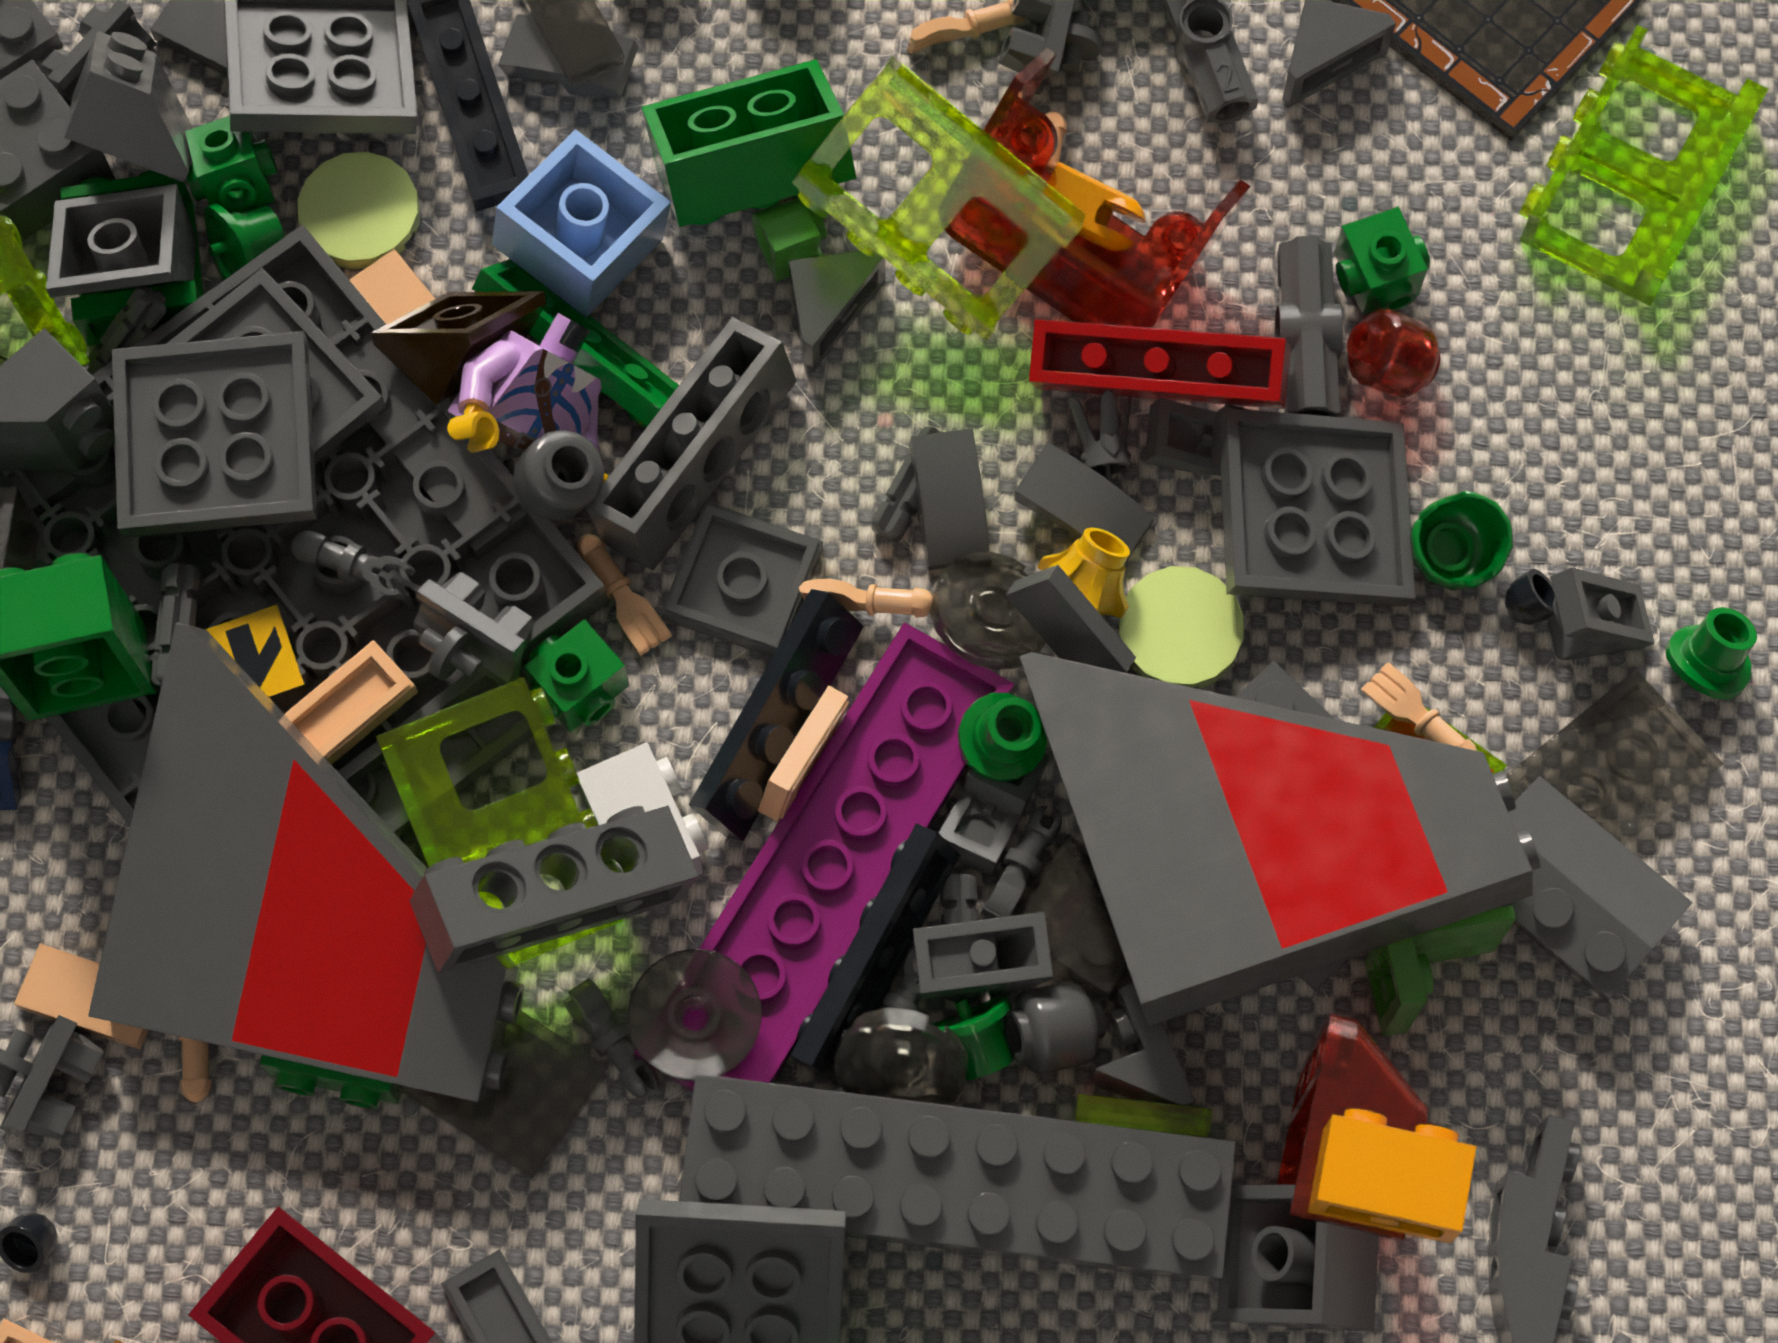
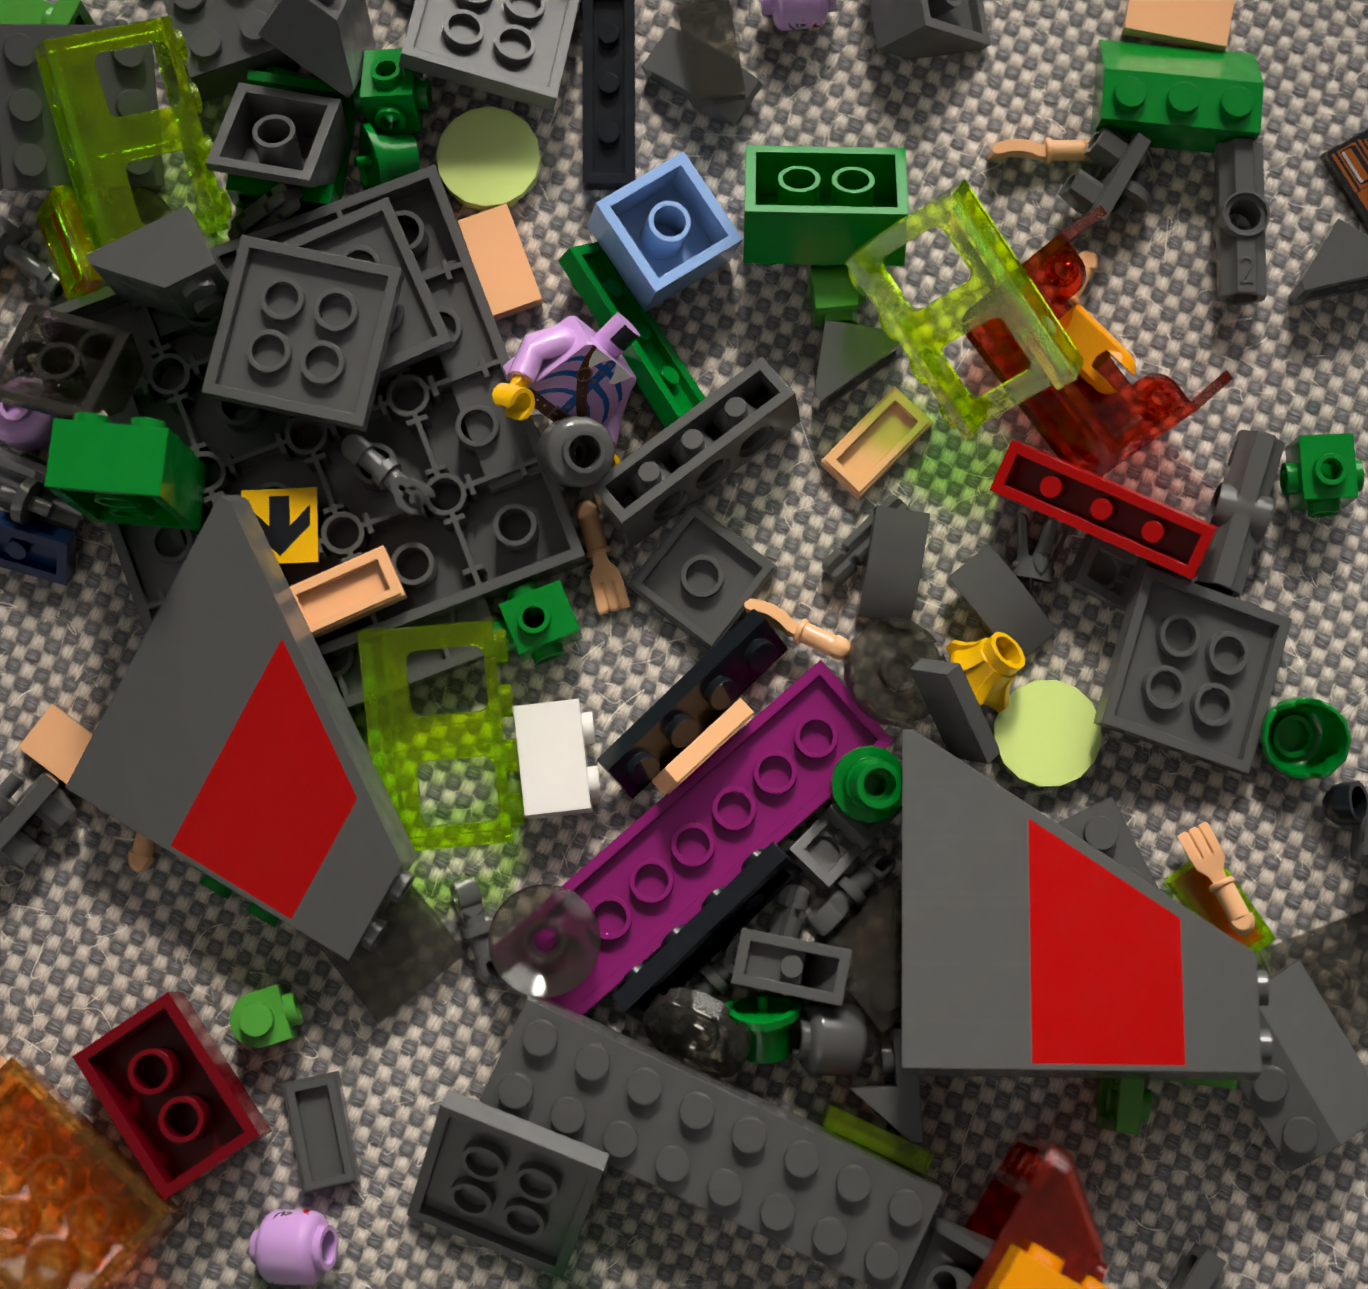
camera: 20 degrees right, 10 degrees up
dark grey axle [151,563,201,687] -> none
dark brown slope [371,291,547,405] -> none
dark grey brick [409,805,699,974] -> none
dark grey hips [413,572,534,689] -> none
clear red head [1347,309,1441,398] -> none
none -> bright green plate [230,984,304,1048]
none -> tile [820,386,933,501]

